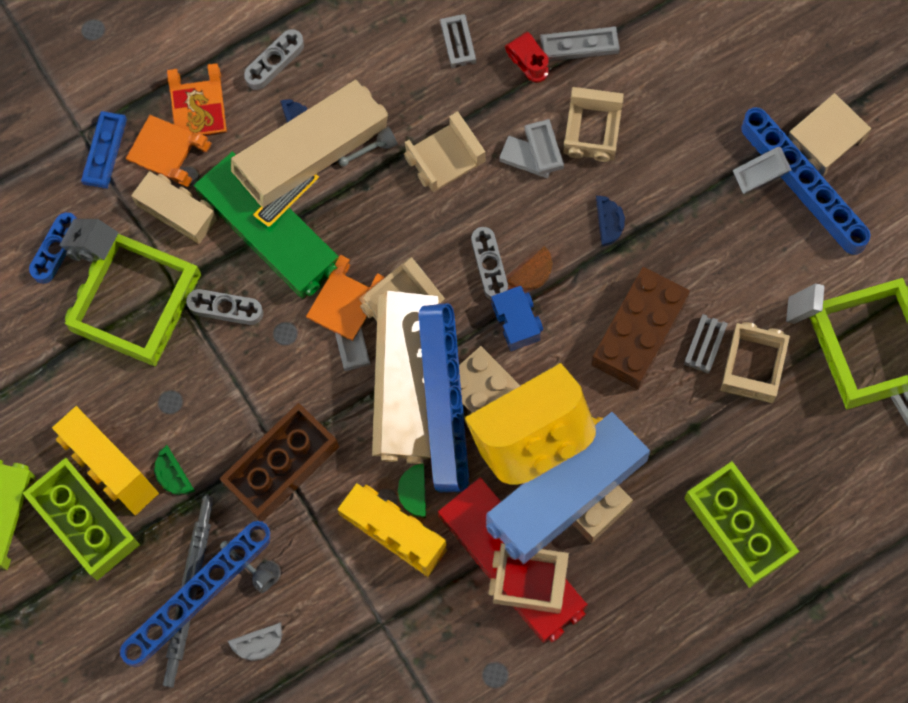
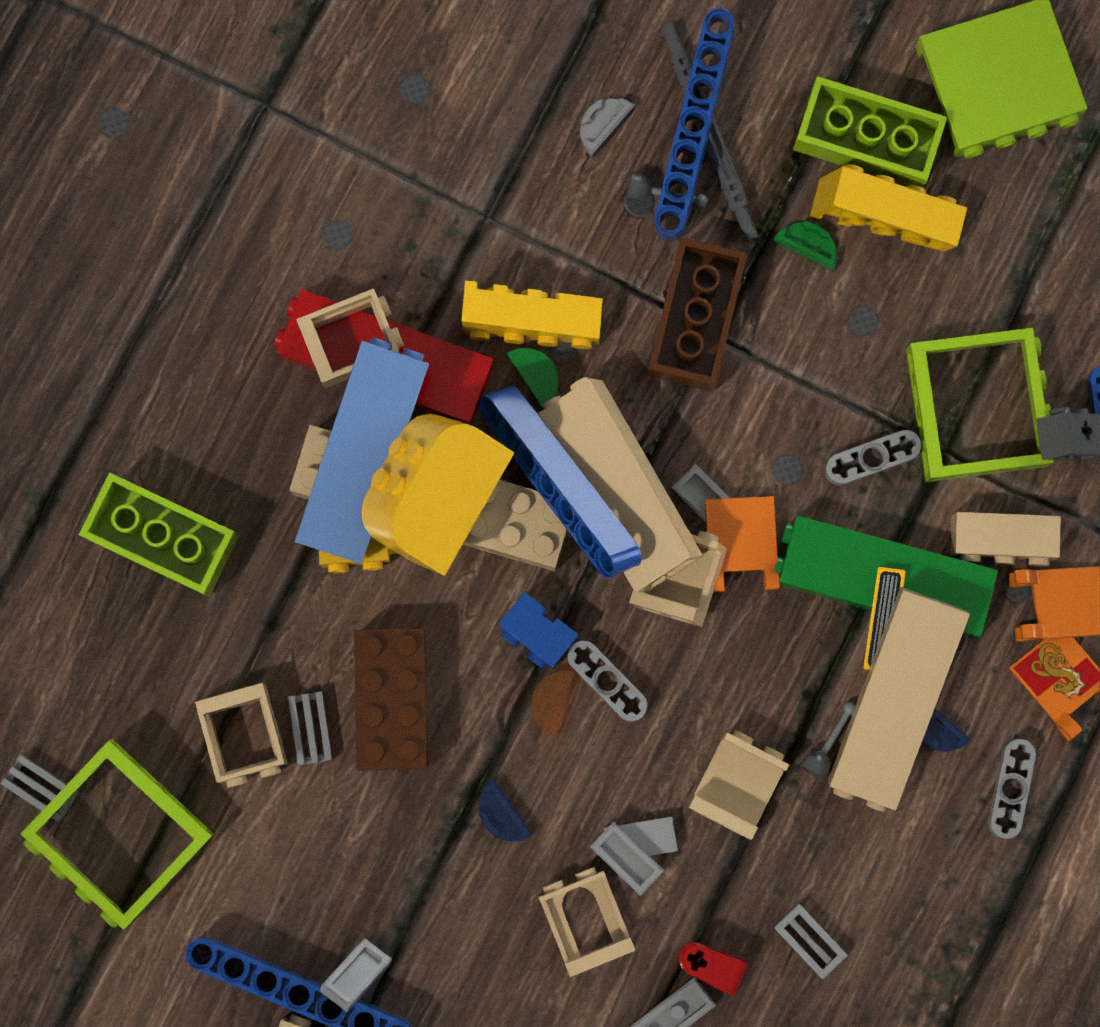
camera: 145 degrees right, 10 degrees up
light grey tile [786,283,824,324] -> none

